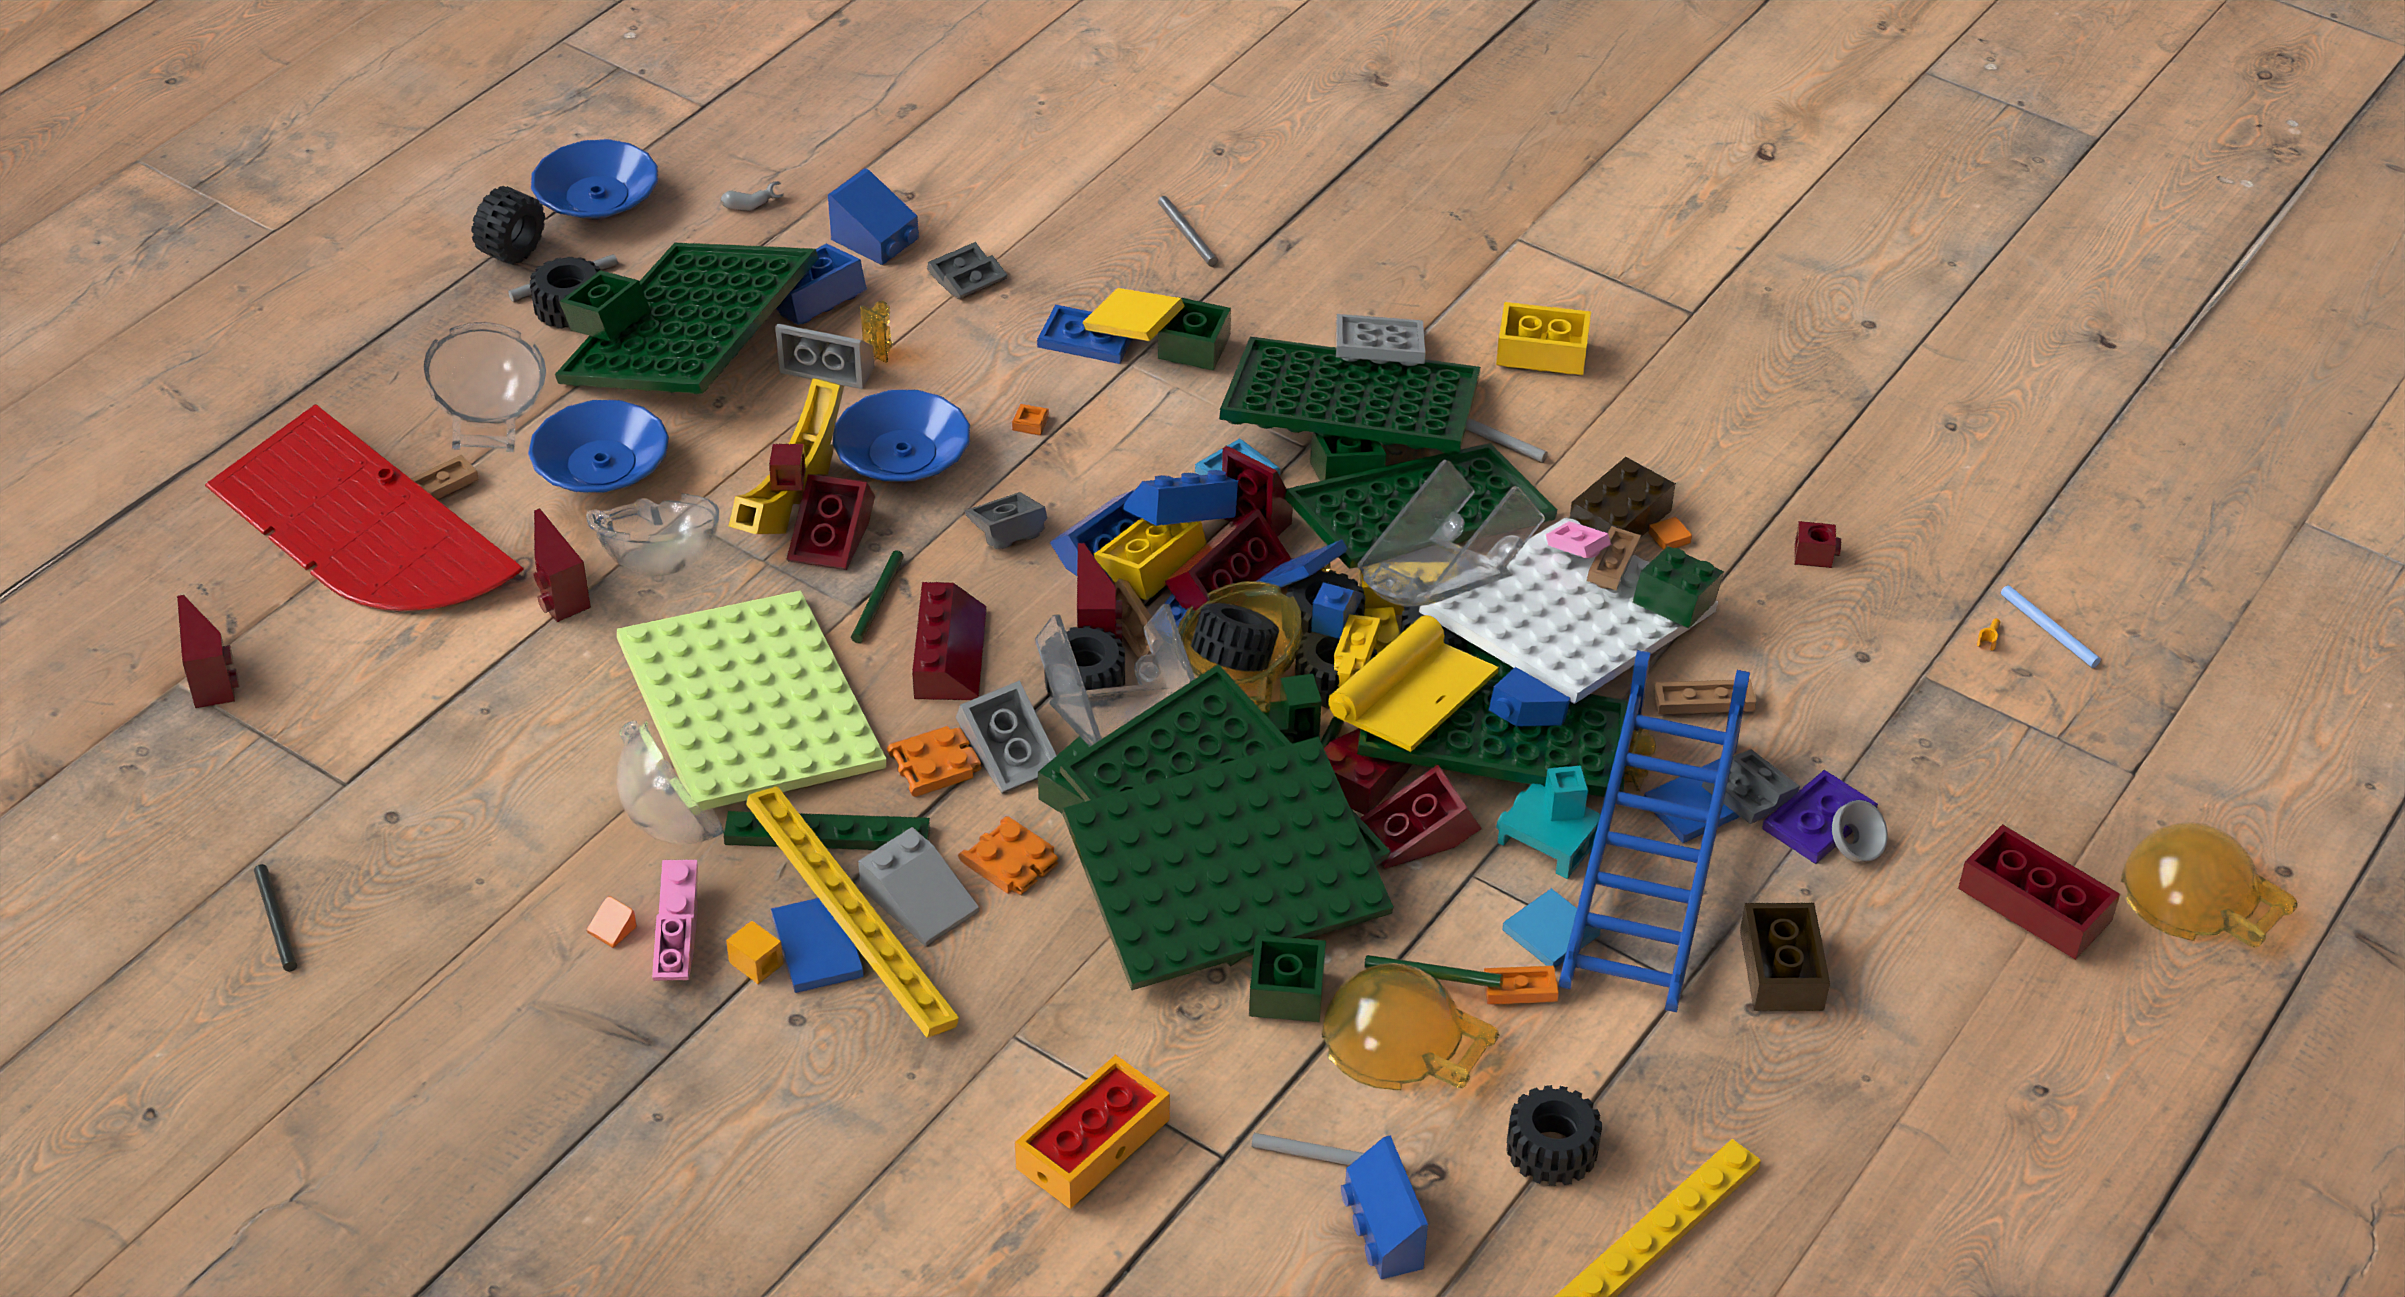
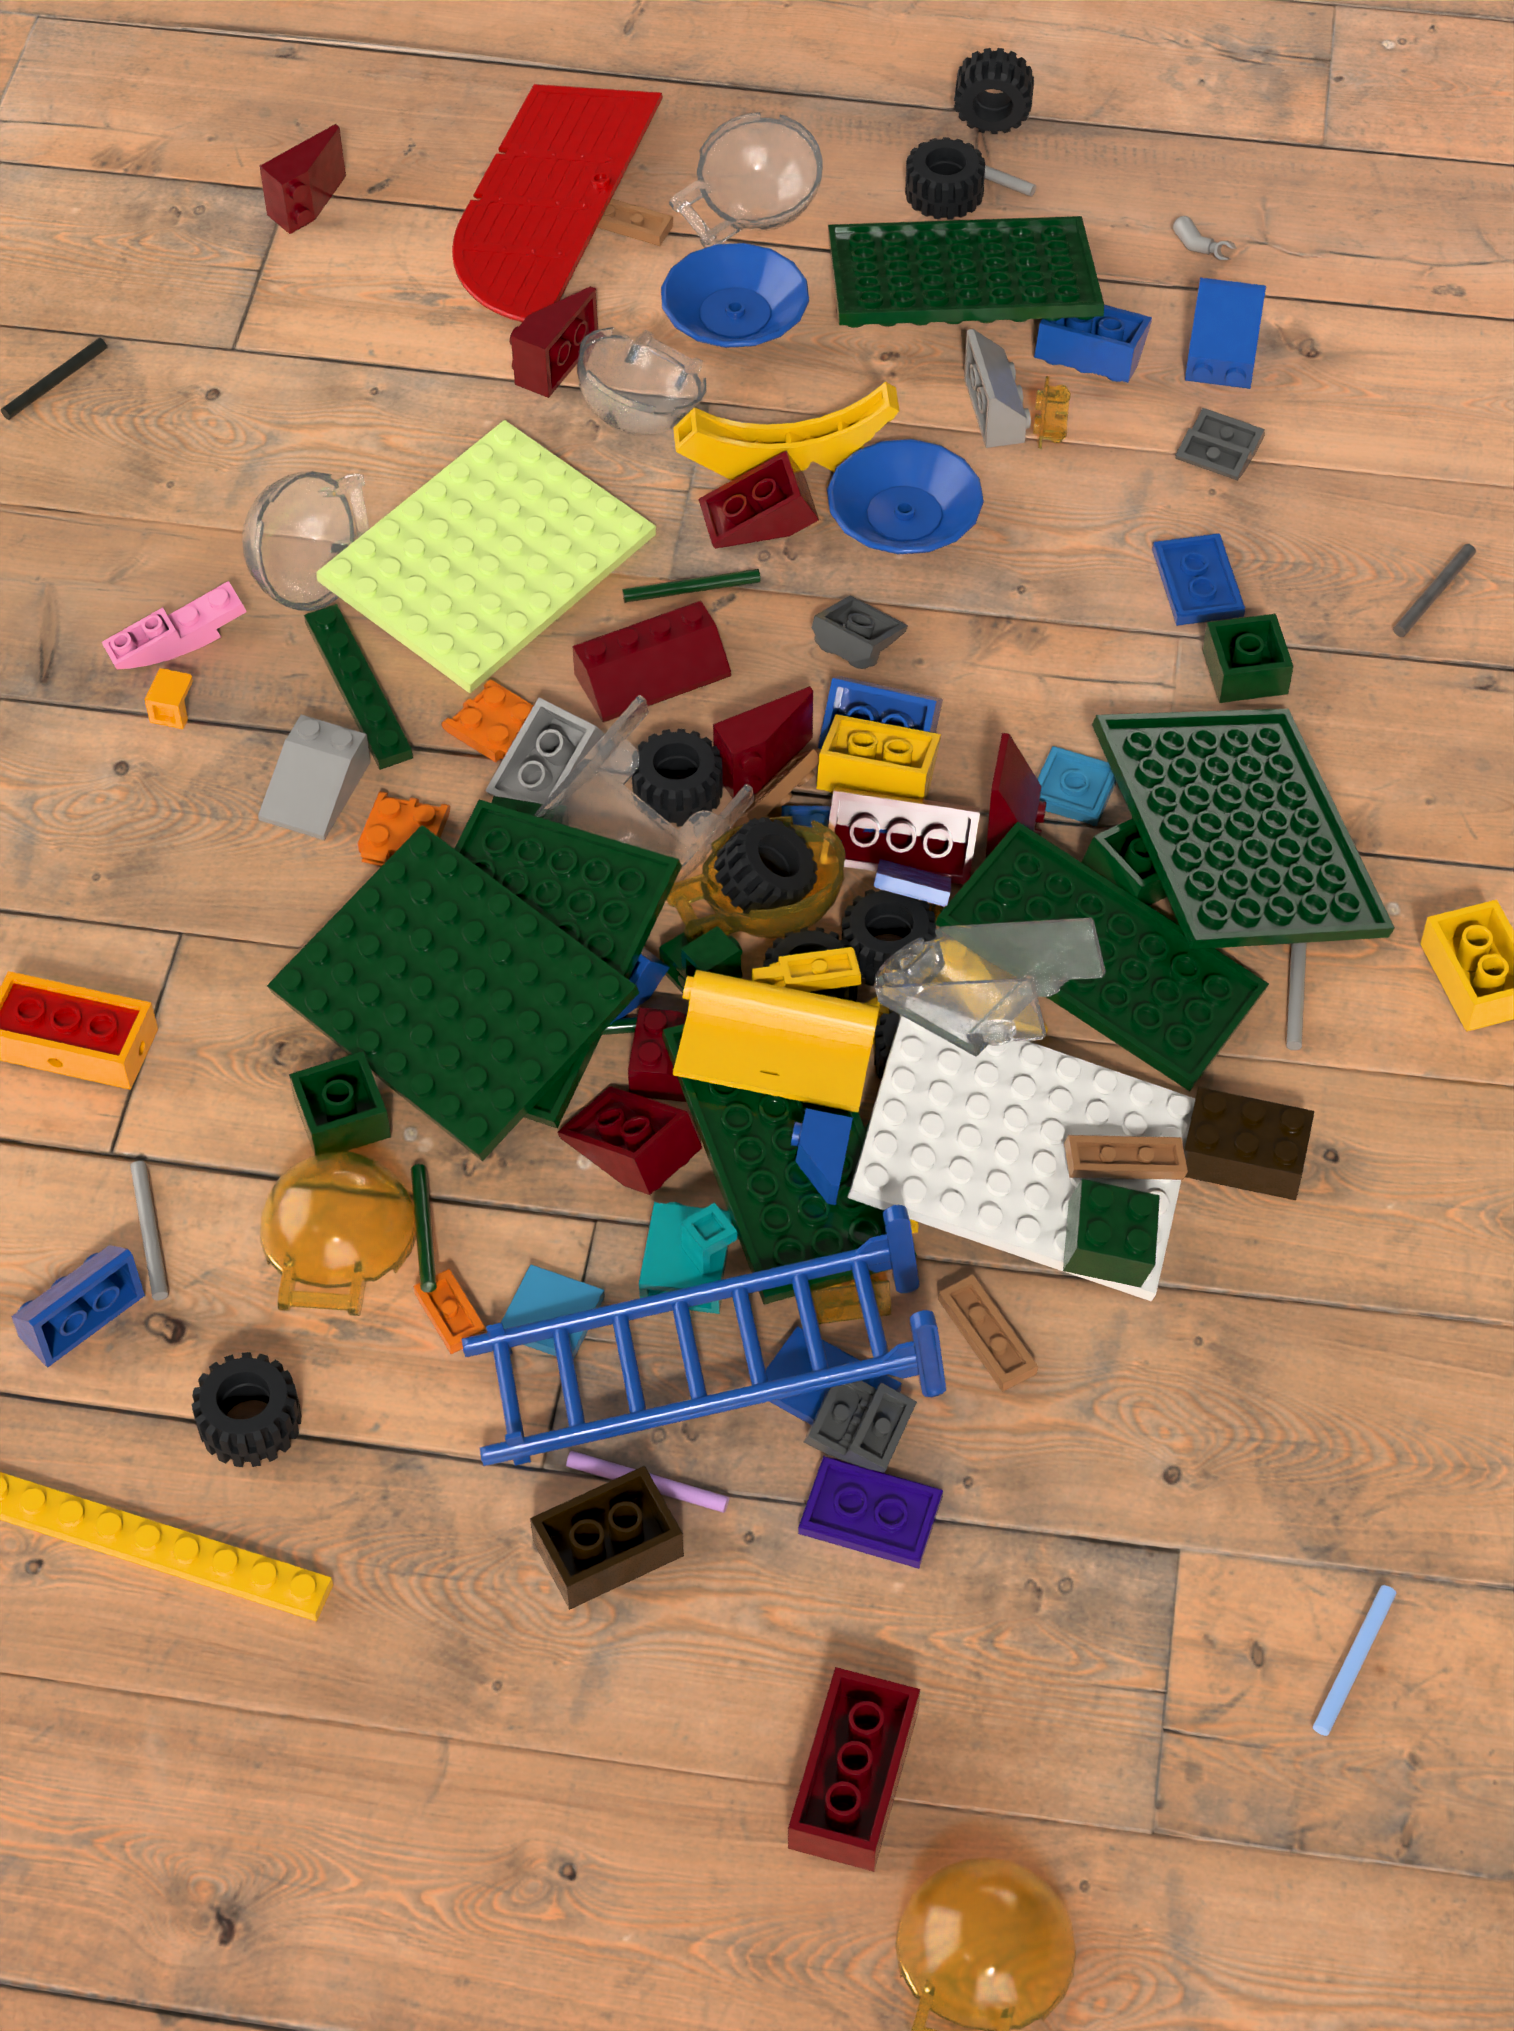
camera: 65 degrees right, 10 degrees up
blue dish [531,139,658,220] -> none
dark green brick [560,270,650,341] -> none
slope [587,896,637,948] -> none
yellow plate [746,786,959,1038] -> none
dark red brick [769,444,806,491] -> none
blue tile [771,898,864,993] -> none
orange tile [1012,404,1049,435] -> none
yellow tile [1083,288,1184,341] -> none
blue slope [1124,470,1238,526] -> none
blue slope [1311,582,1363,639] -> none
light grey plate [1336,314,1425,366] -> none
bright pink plate [1545,521,1611,558] -> none
orange tile [1649,516,1692,550] -> none
dark red brick [1794,521,1841,568] -> none
light grey piece [1832,800,1888,862] -> none
light orange hand [1977,618,2001,651] -> none
none -> lavender bar [566,1451,729,1513]

